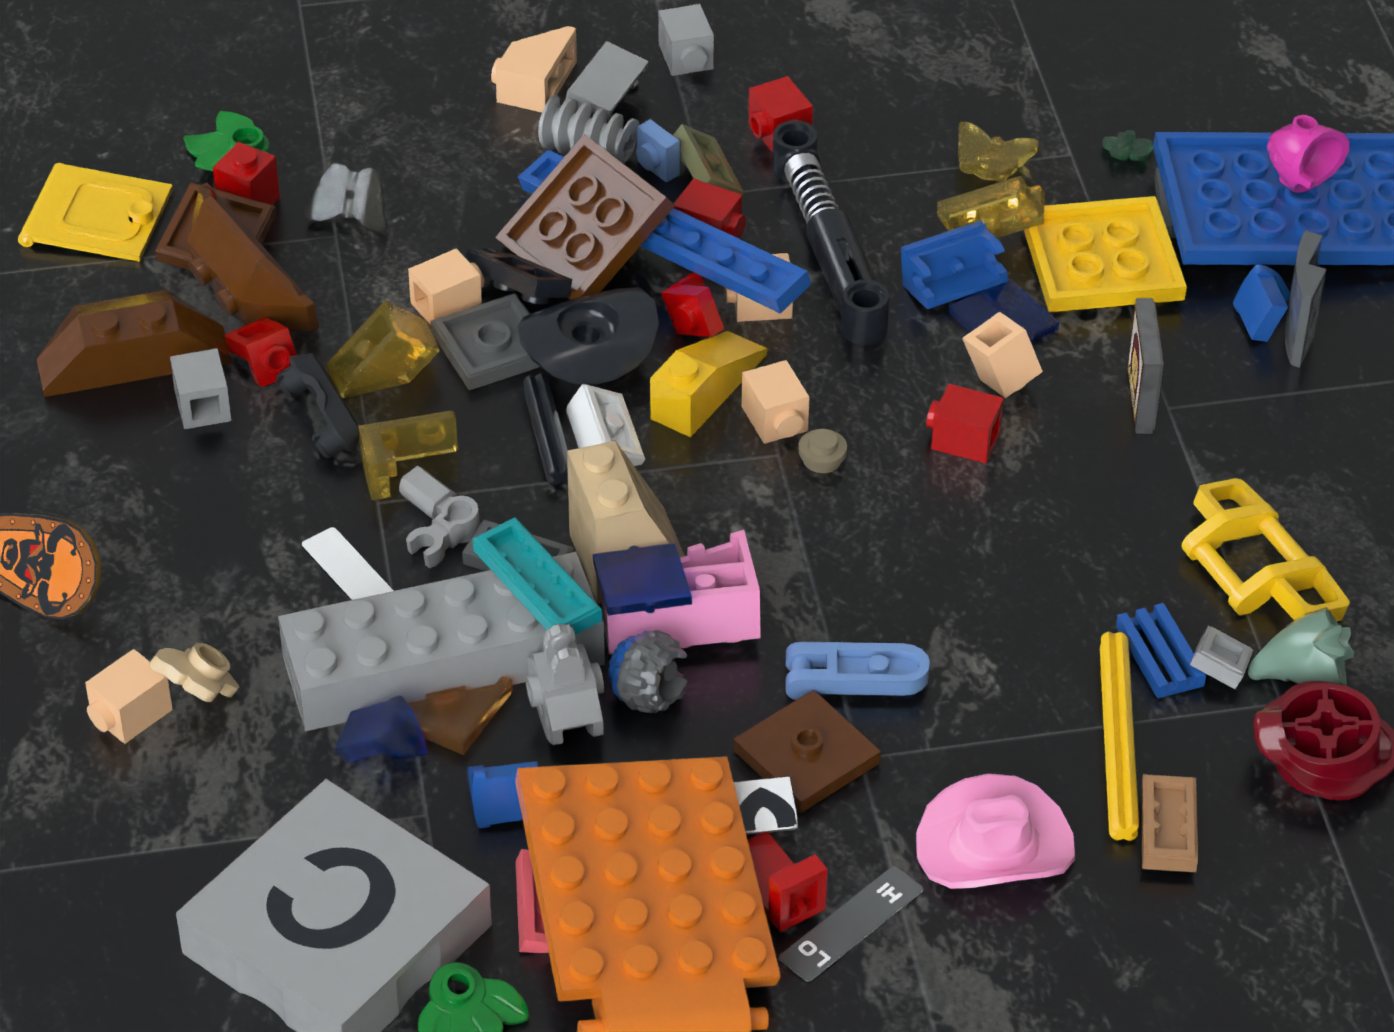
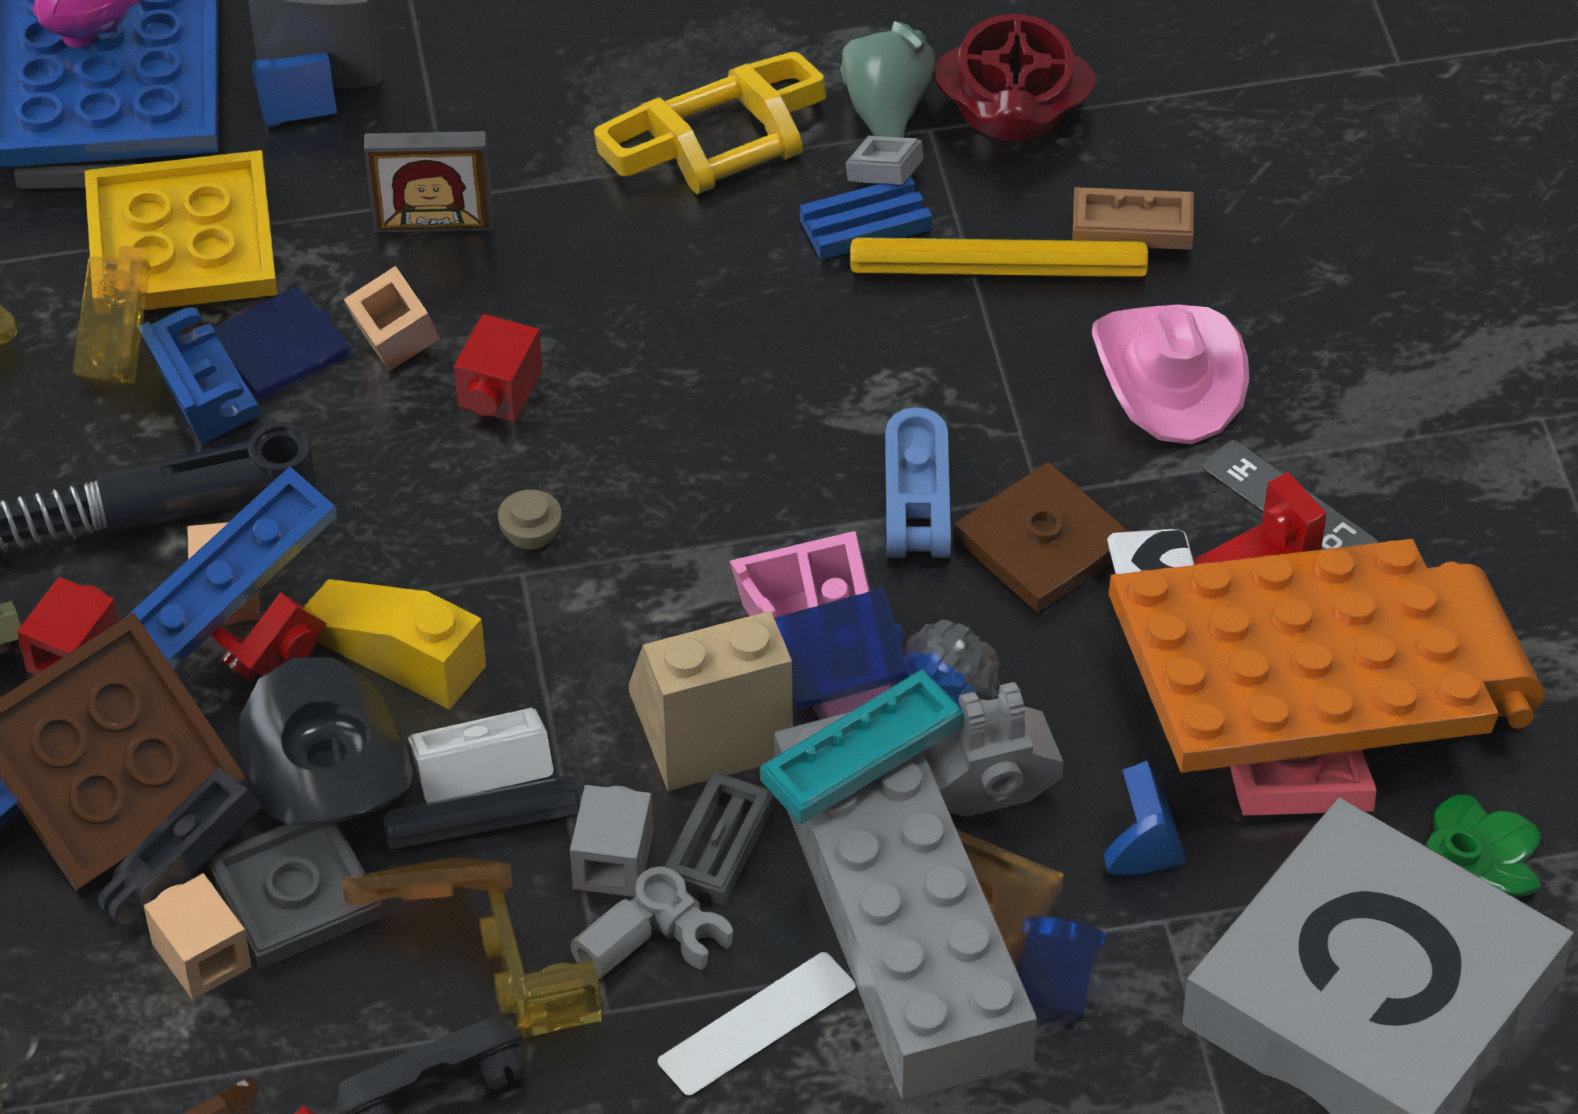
camera: 90 degrees left, 5 degrees up
clear yellow slope [326,300,440,399] -> none
light nougat brick [742,360,809,444] -> none
none -> clear orange tile [342,857,513,905]
none -> light grey brick [570,785,653,897]

